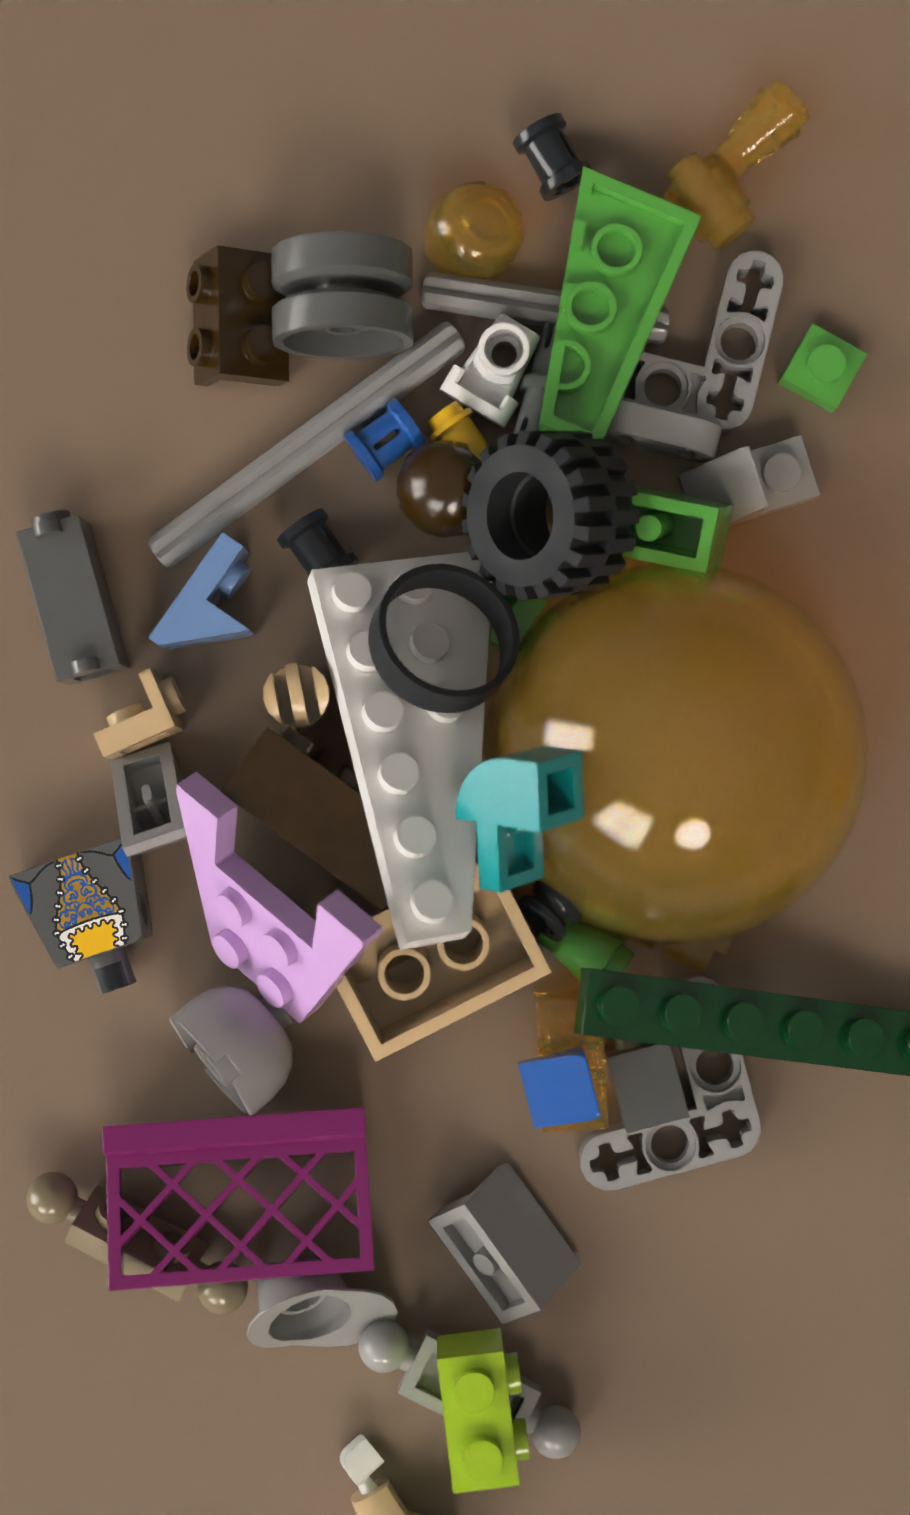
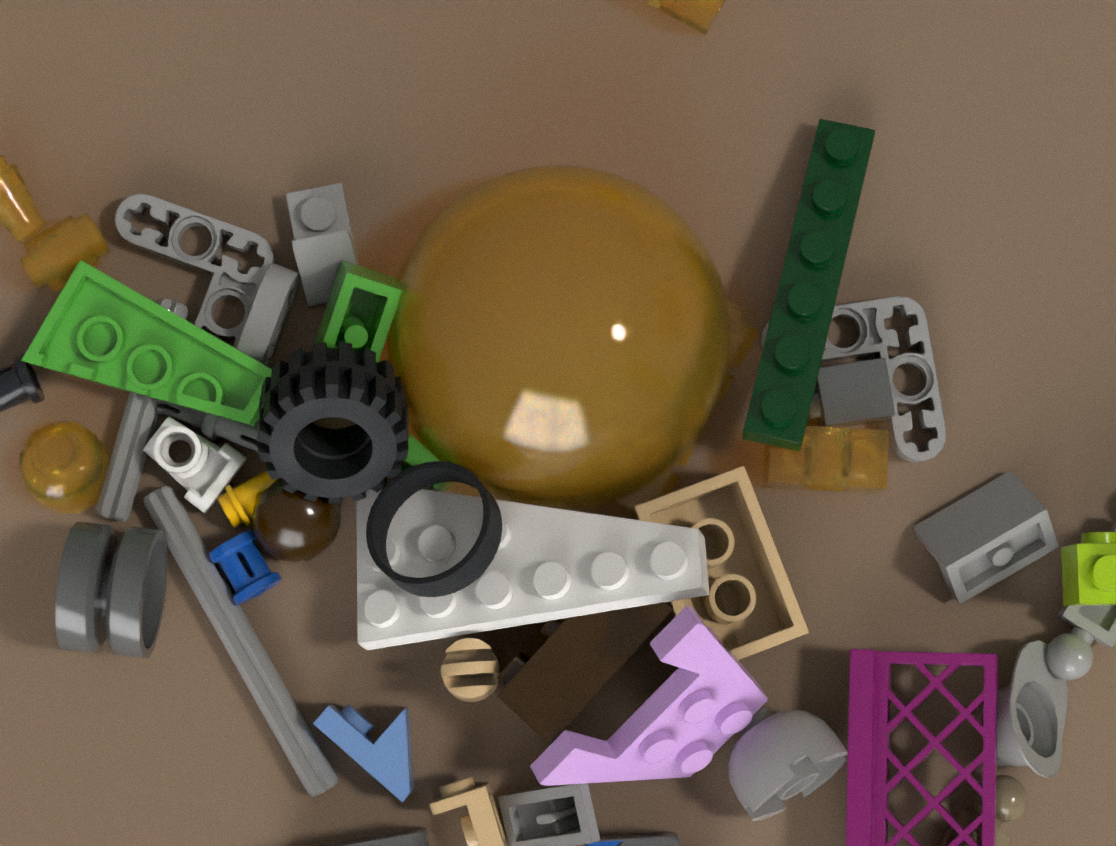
camera: 80 degrees left, 5 degrees down
dark brown bracket [186,245,289,386] -> none
black bush [277,508,359,576] -> none
teal brick [456,746,584,893] -> none
black bush [517,878,582,942] -> none
blue slope [518,1046,601,1128] -> none
bright green cone [536,921,635,982] -> none
bright green plate [777,323,868,414] -> none

